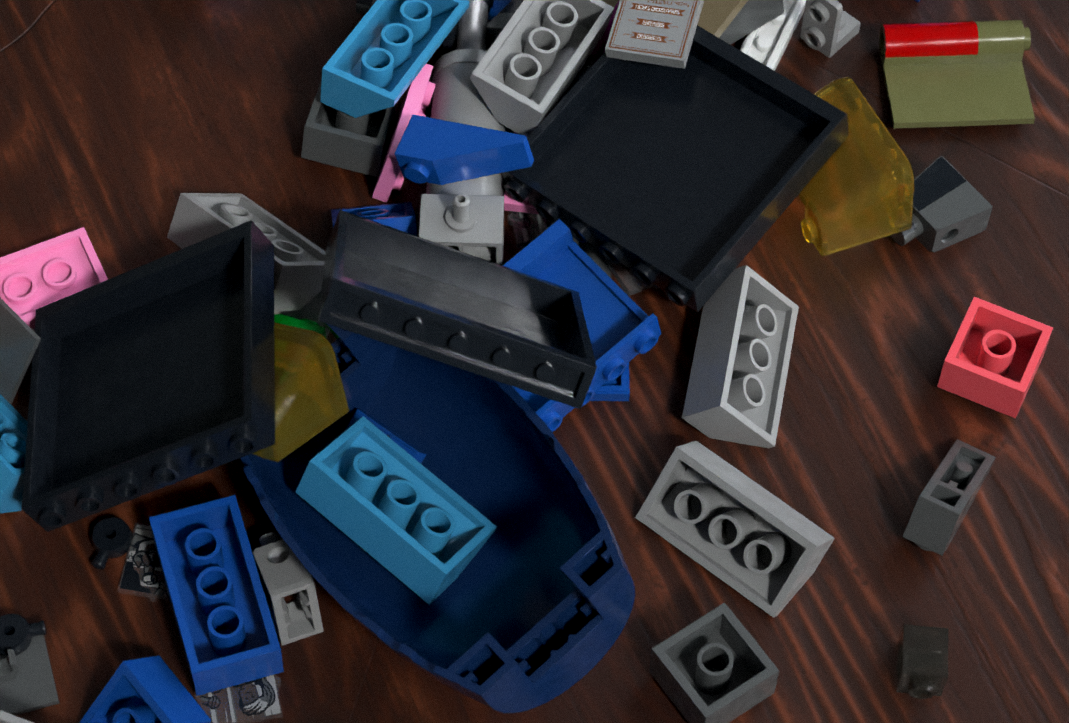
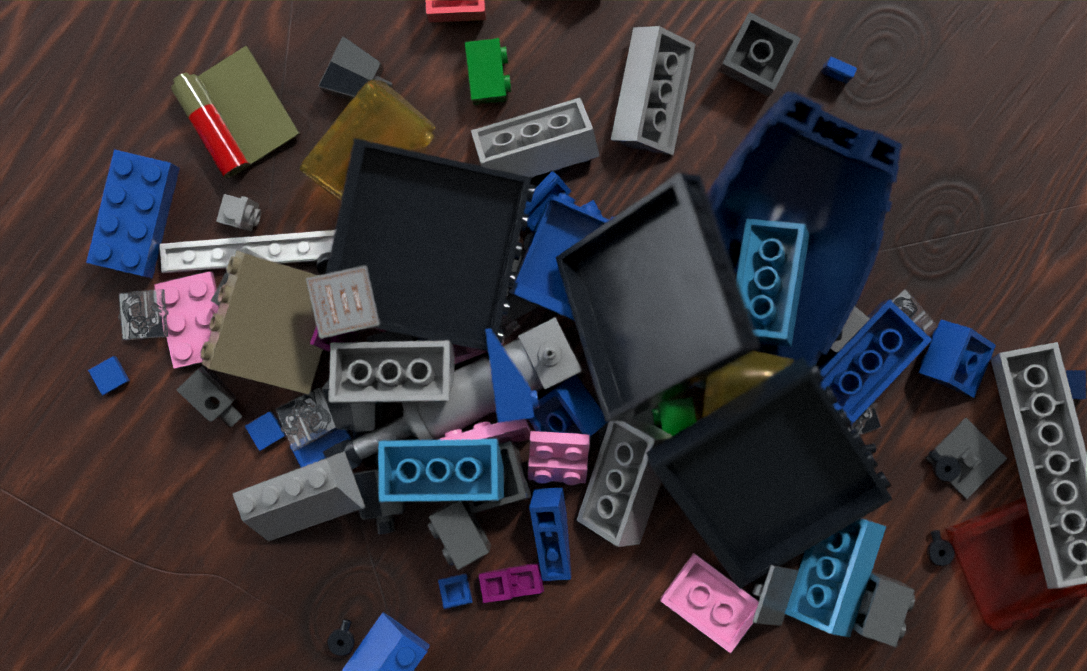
camera: 115 degrees left, 30 degrees up
none -> dark grey brick [428,500,491,570]
none -> blue tile [438,573,473,609]
none -> green brick [465,38,512,105]
none -> magenta slope [479,563,544,603]
none -> blue tile [524,171,571,232]
none -> bright pink plate [528,431,590,485]
none -> blue slope [530,487,571,581]

